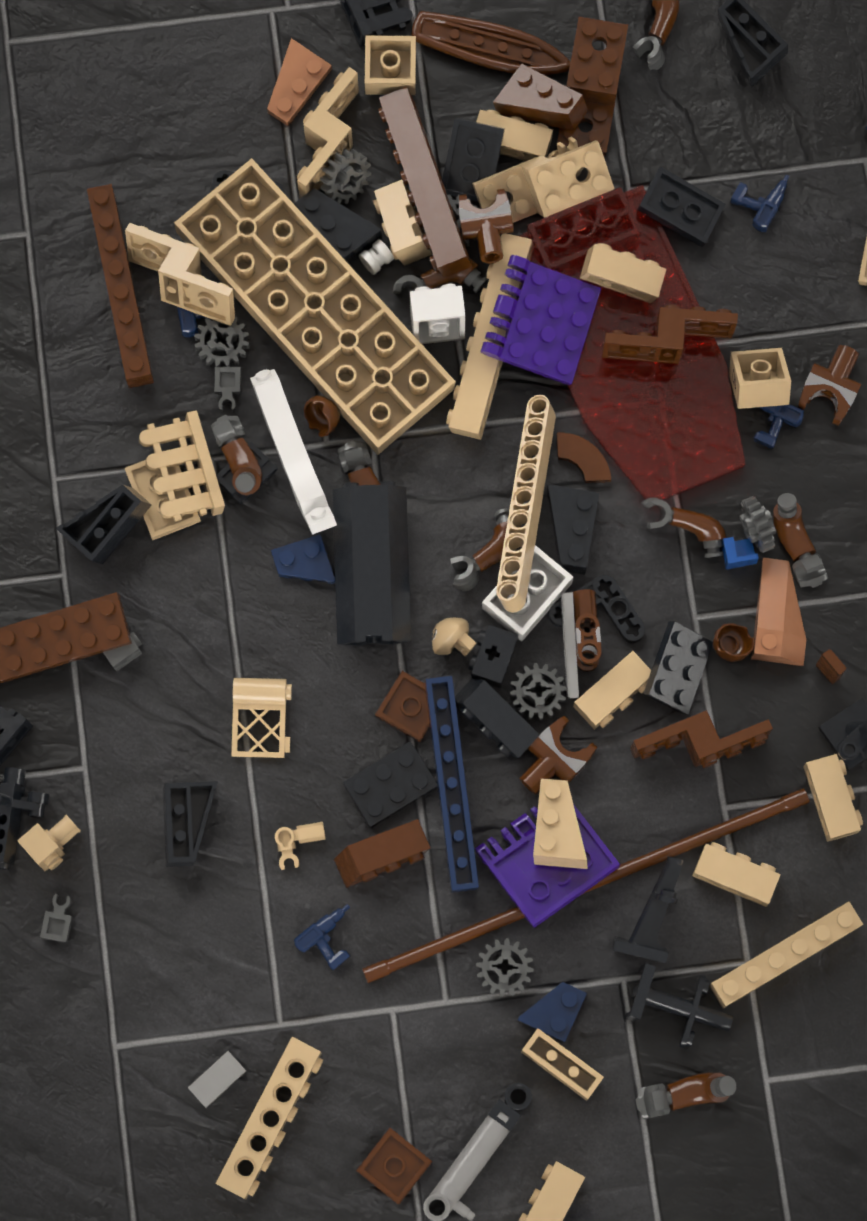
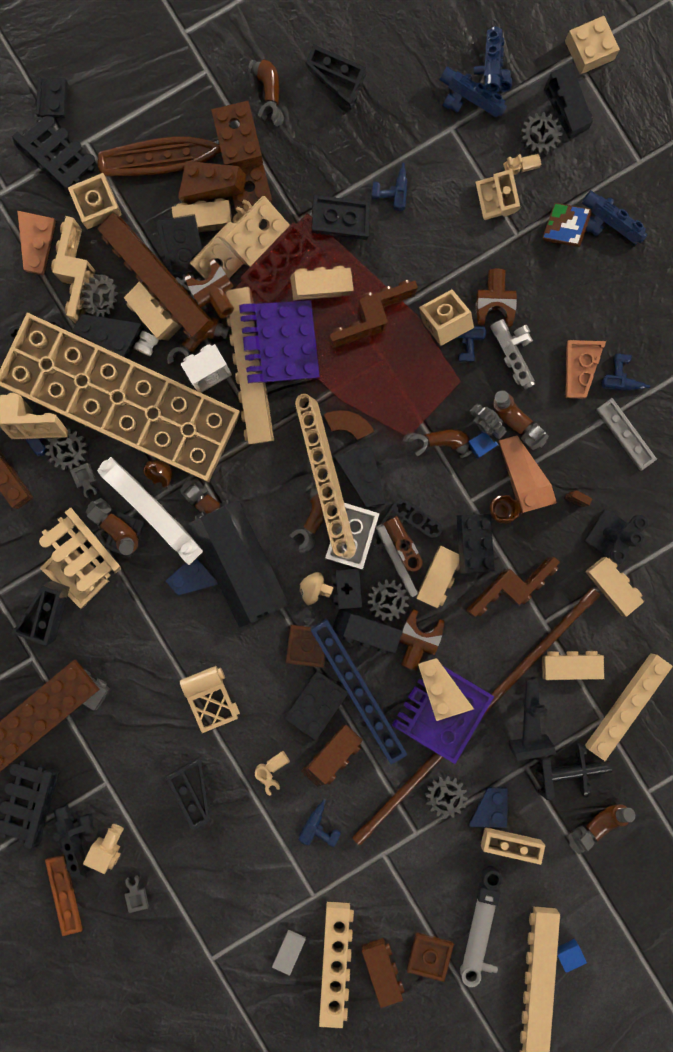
camera: 25 degrees left, 10 degrees up
none -> reddish brown brick [362,938,405,1008]
none -> light grey piece [490,319,535,390]

